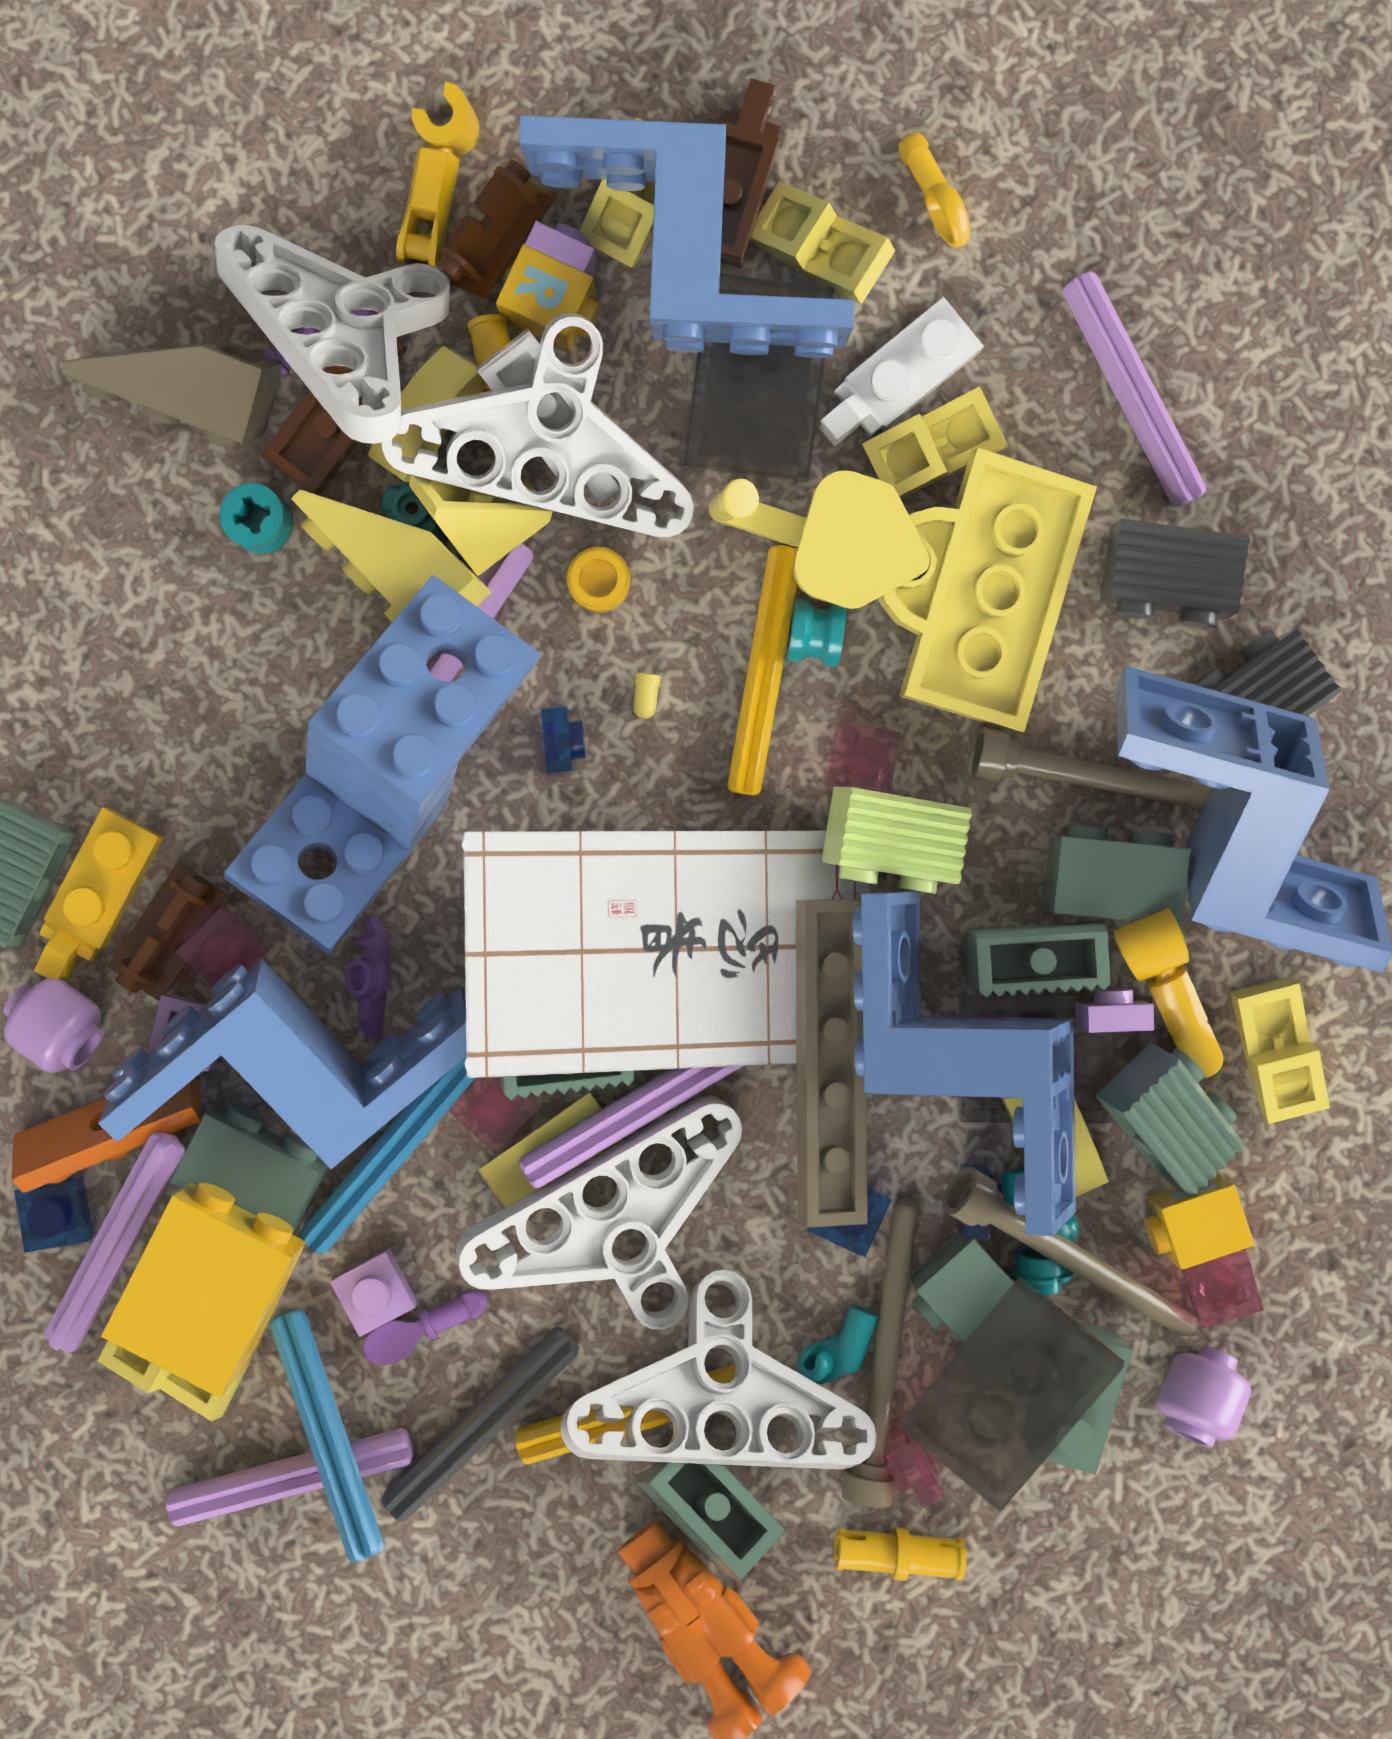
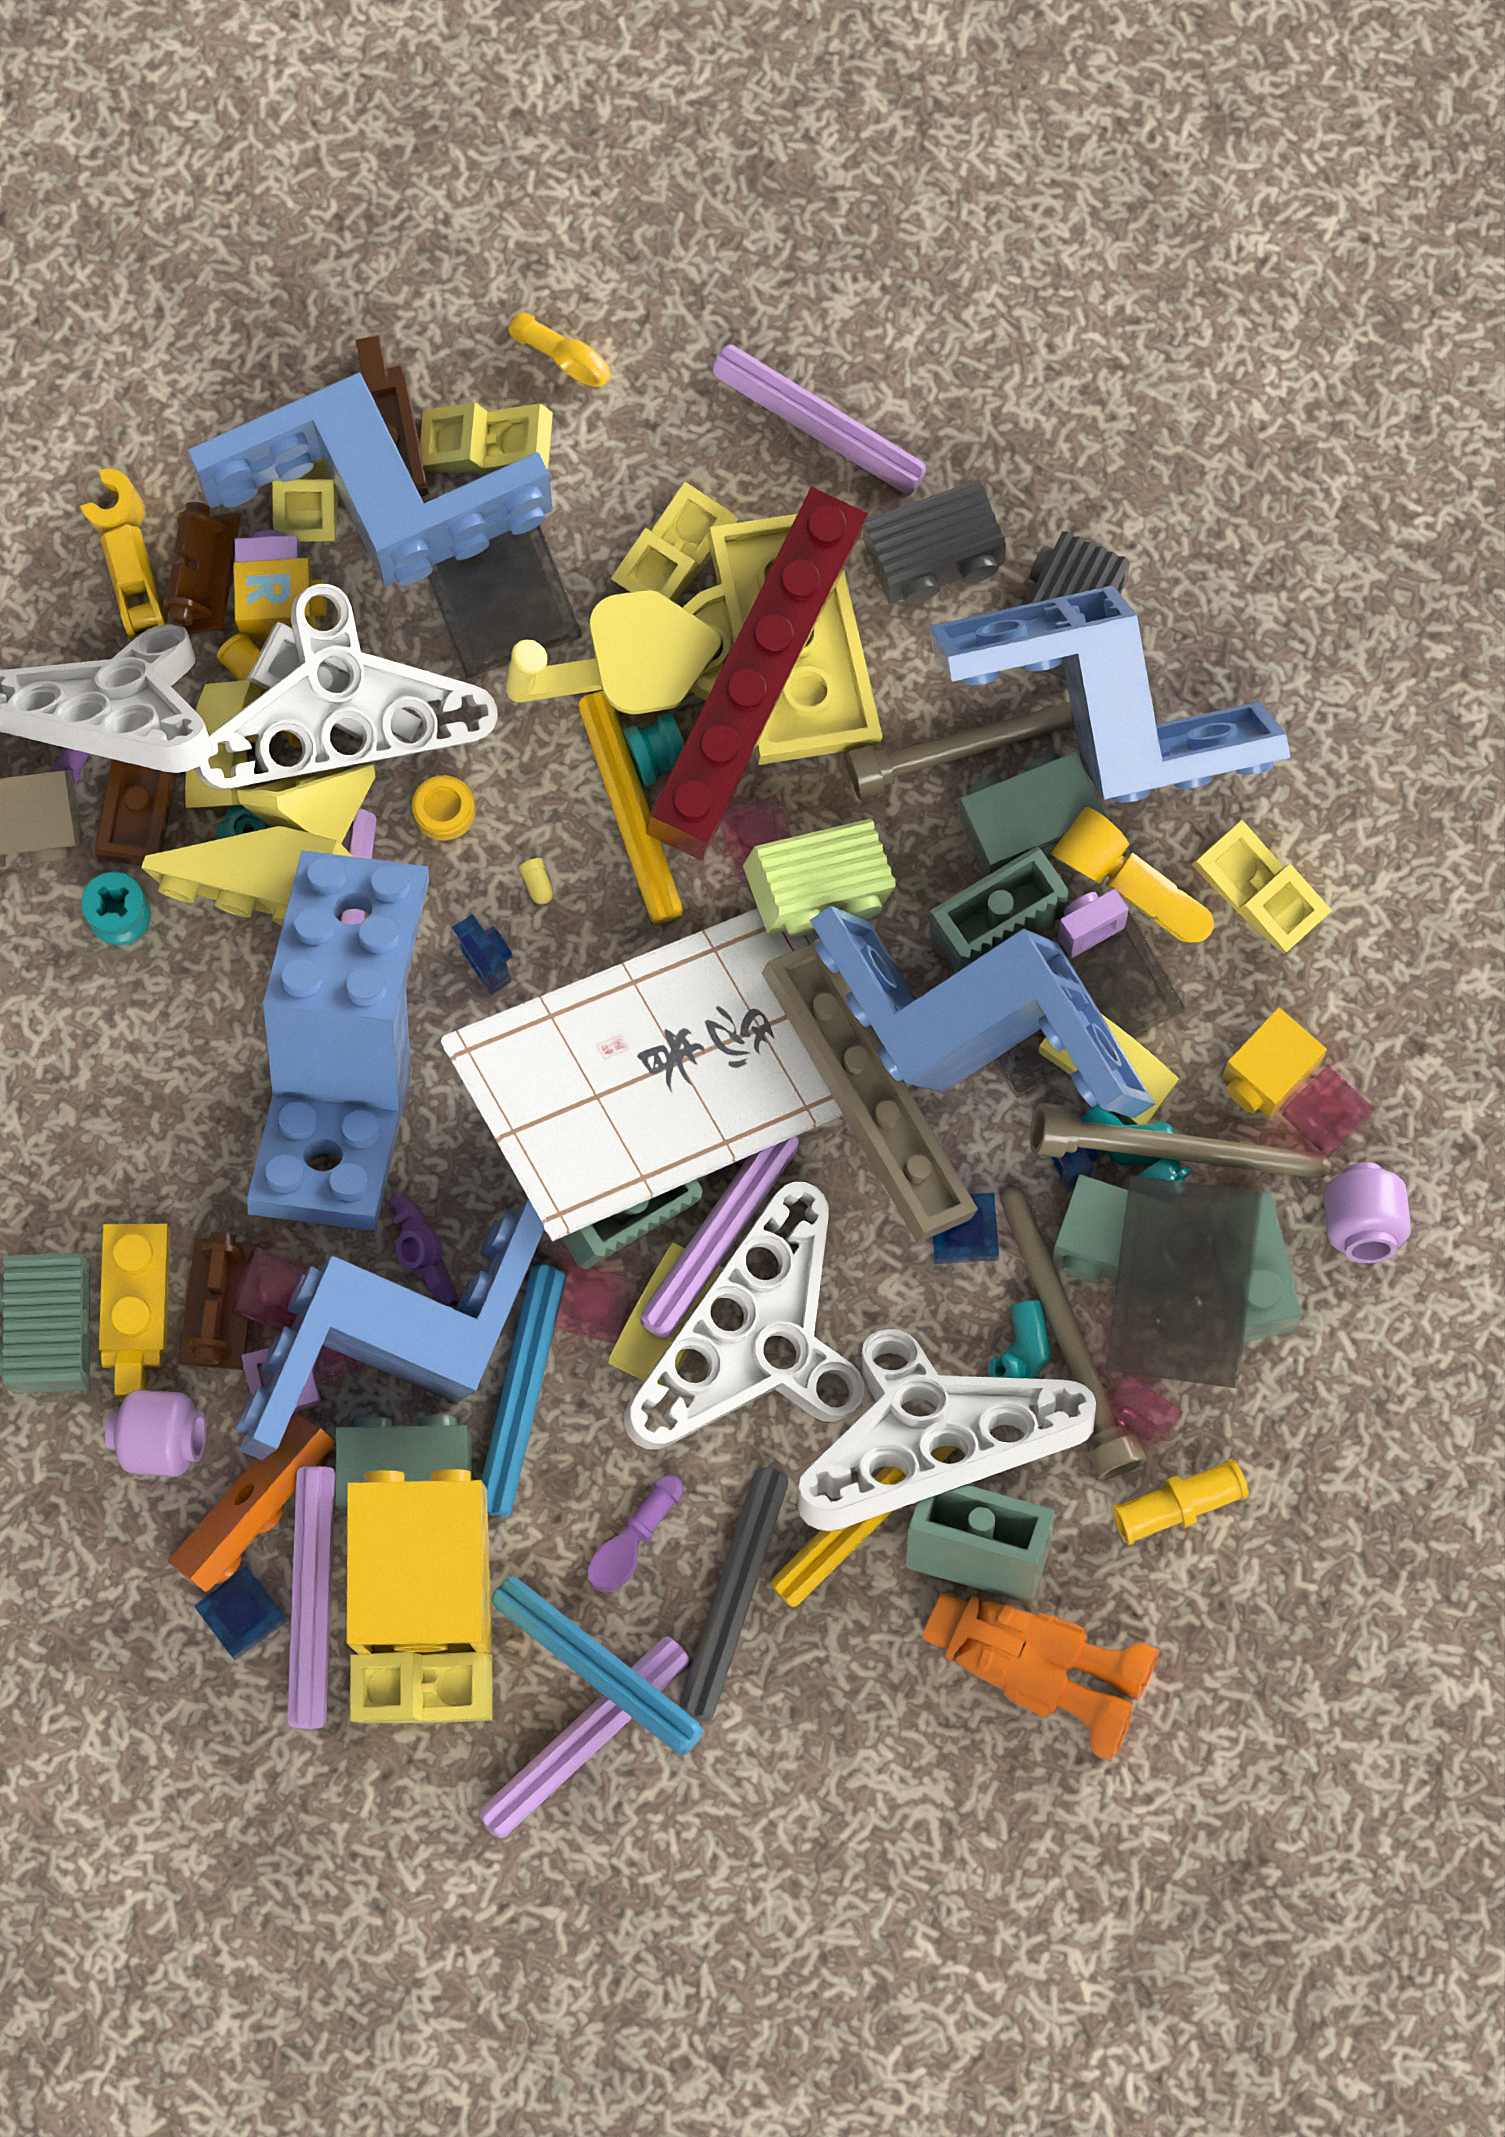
camera: 25 degrees left, 15 degrees down
lavender plate [330,1248,418,1337] -> none
white hinge [819,297,984,447] -> none
sand green brick [1096,1042,1244,1197] -> none
none -> dark red arch [646,486,868,861]

